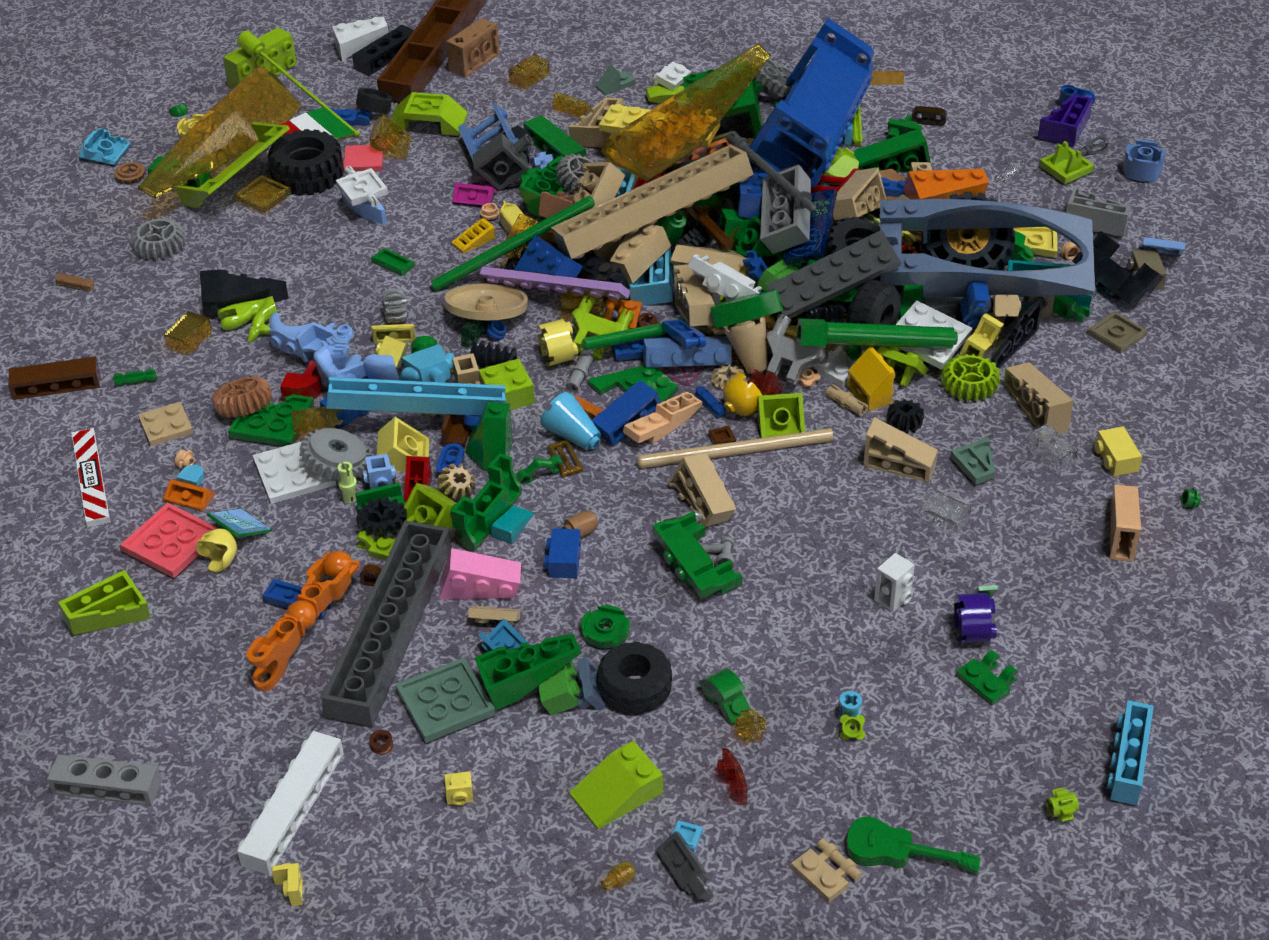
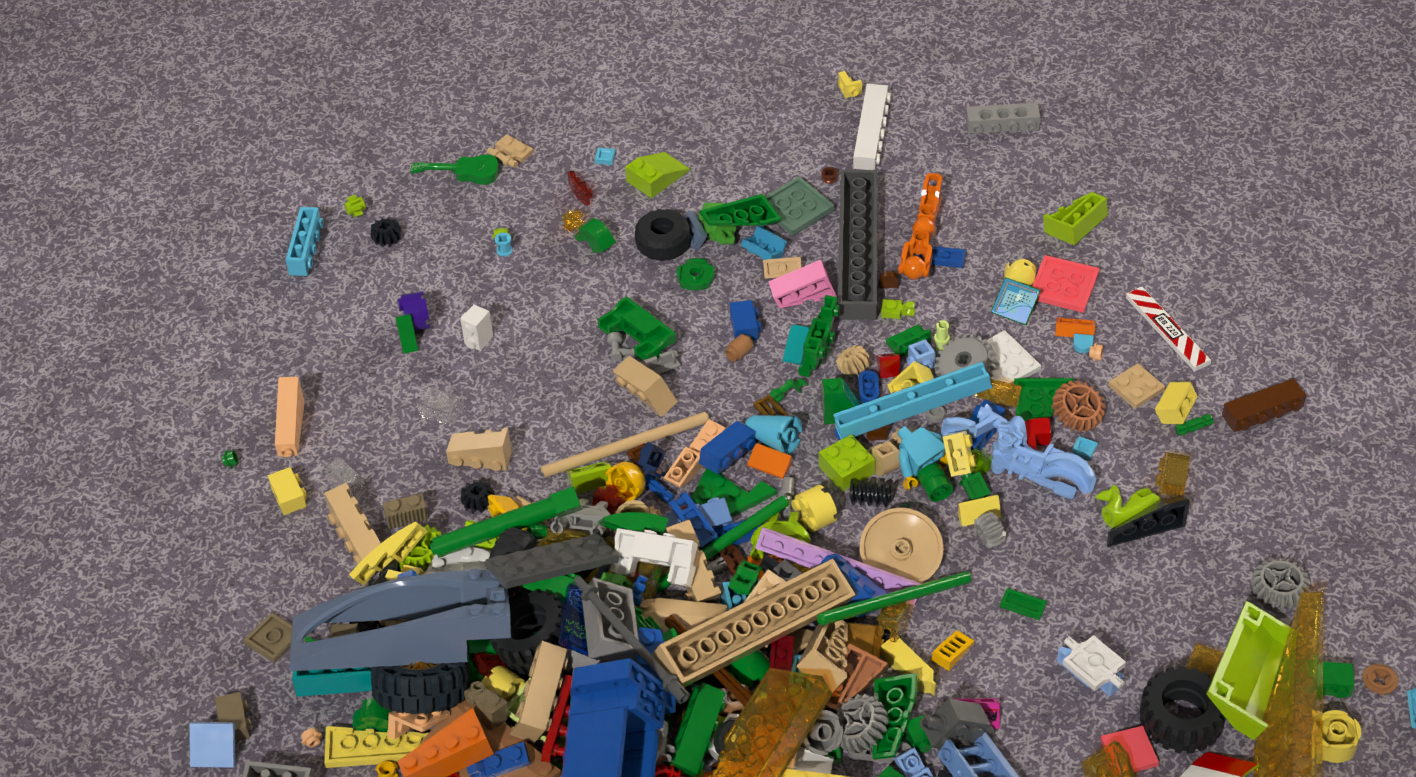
camera: 170 degrees right, 5 degrees up
medium nougat axle [55,273,94,291] -> none
black gear [356,497,407,538] -> none
lime slope [404,483,457,529] -> none
light yellow bracket [444,771,474,805] -> none
light nougat plate [480,203,500,220] -> none
clear yellow cylinder [601,861,636,890] -> none
flat silver hinge [656,831,714,902] -> none
sand green wing [950,437,995,485] -> none
green plate [956,650,1018,706] -> none
black bracket [1072,231,1164,308] -> none
none -> light yellow slope [349,522,428,585]
none -> black gear [370,217,402,247]
none -> dark tan brick [382,493,428,530]
none -> dark blue bracket [637,442,666,478]
none -> green brick [728,560,763,596]
none -> medium azure tile [1071,436,1098,460]
none -> light yellow brick [1155,382,1198,424]

